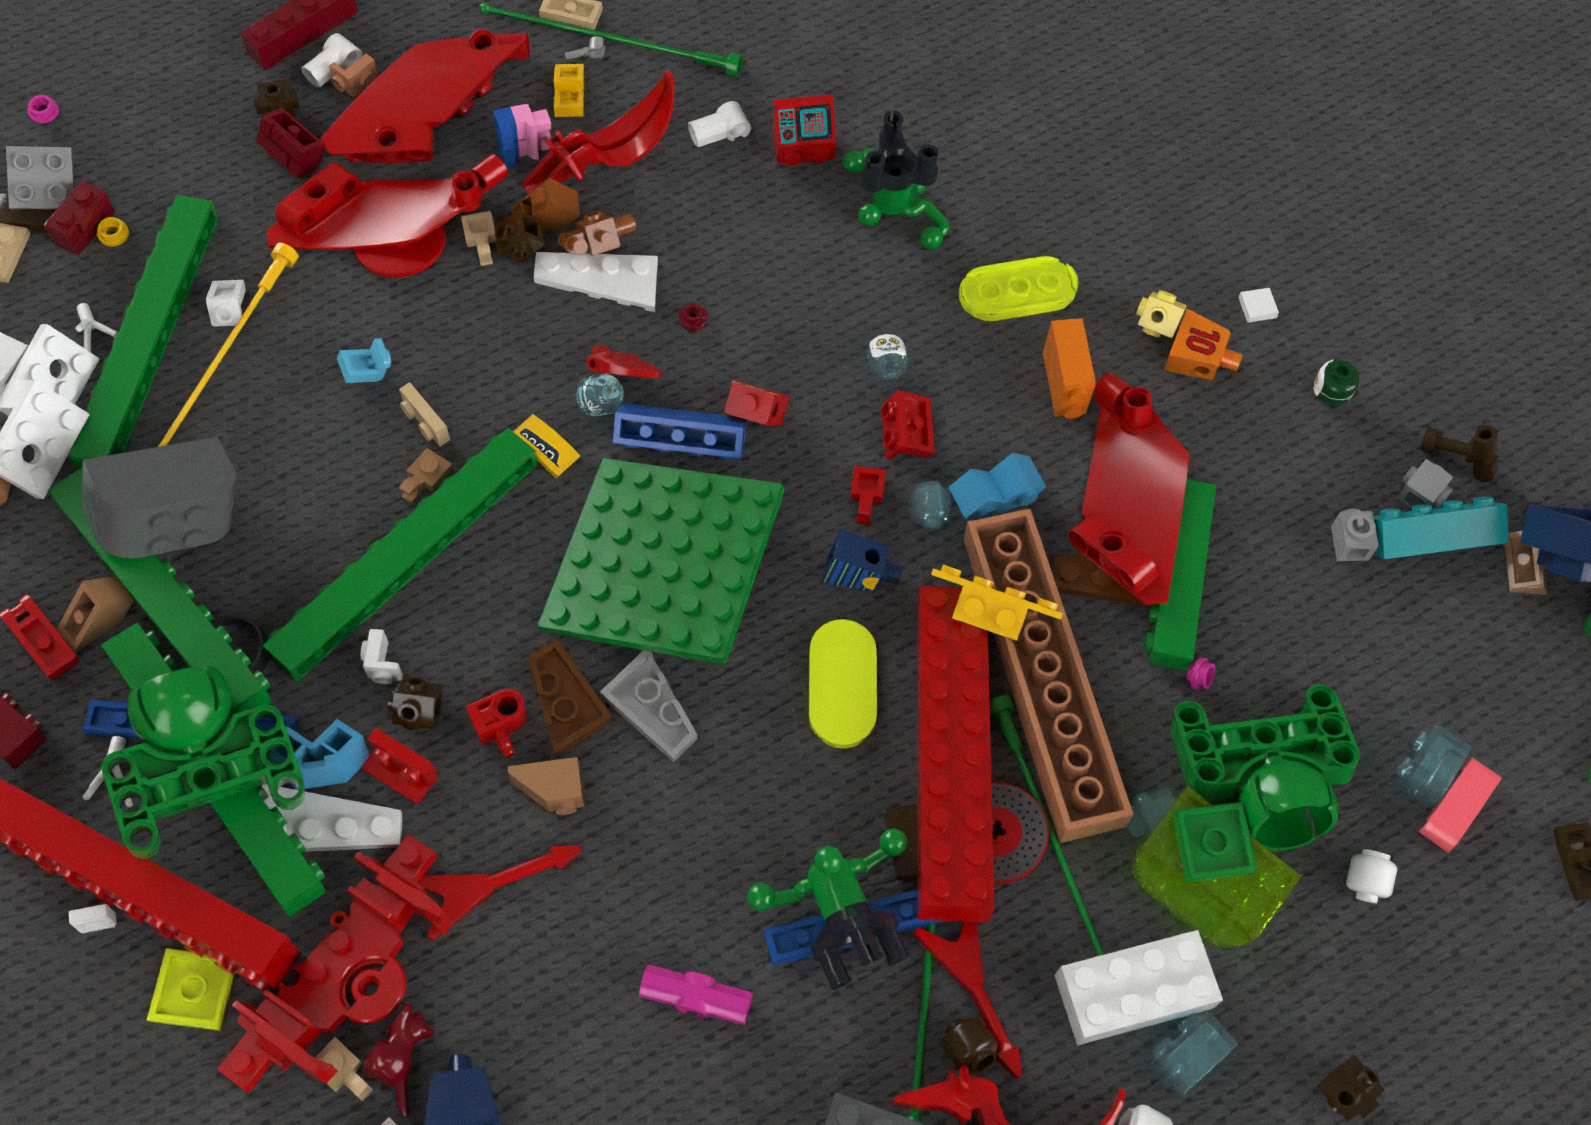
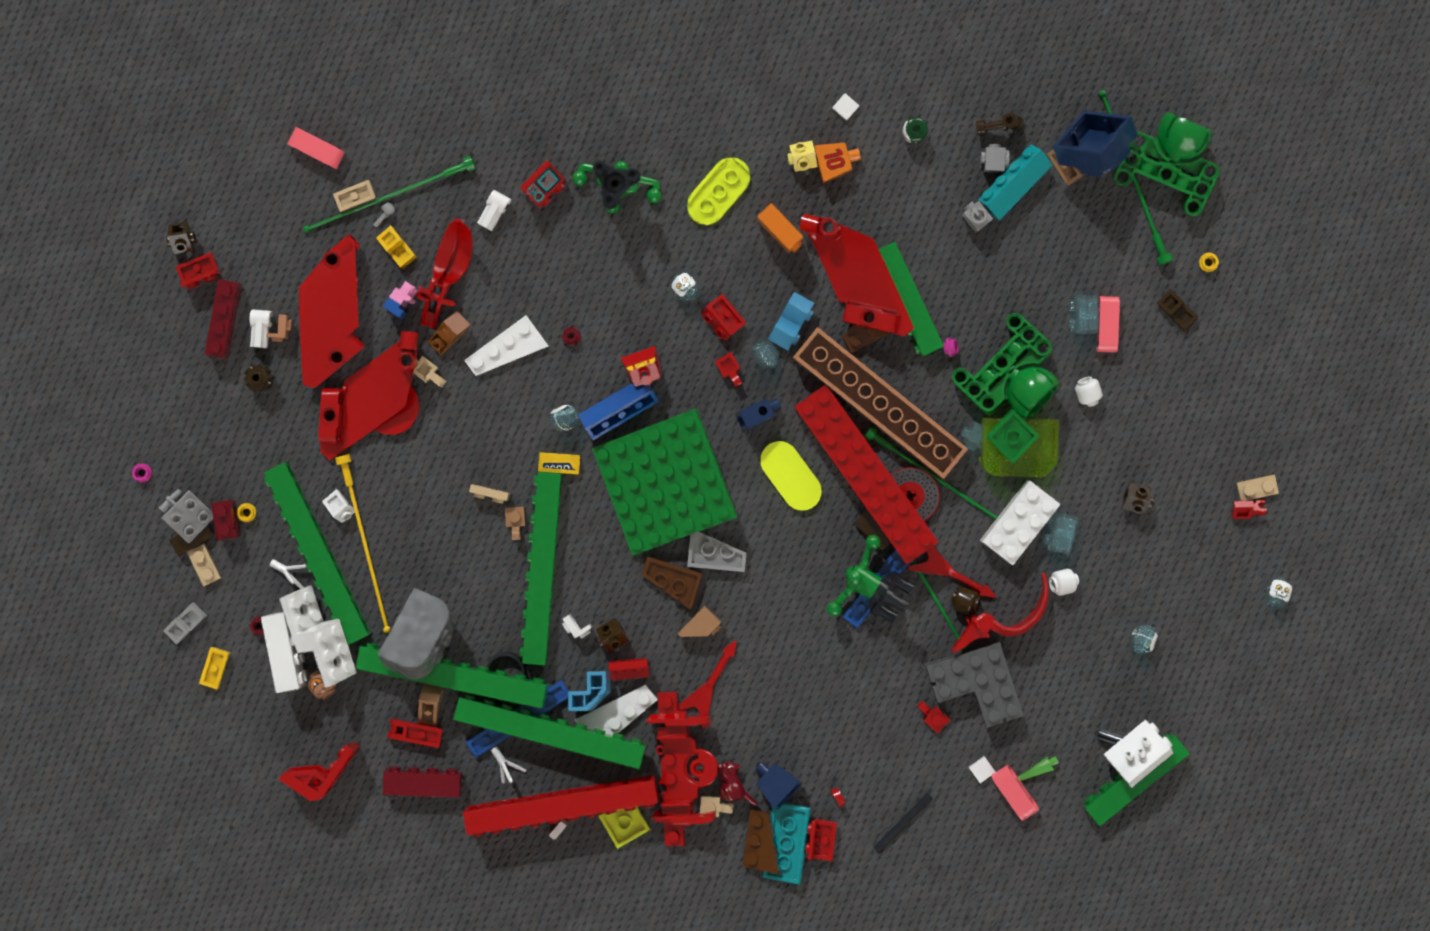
camera: 30 degrees left, 25 degrees up
green beam [101,666,305,859] -> none
dark red brick [256,108,325,178] -> none
medium azure bracket [337,338,391,383] -> none
red piece [466,689,527,758] -> none
dark brown brick [495,210,545,263] -> none
dark orange piece [558,211,636,256] -> none
red arm [586,345,662,378] -> none
dark pink piece [639,964,753,1025] -> none
yellow bracket [931,565,1063,641] -> none

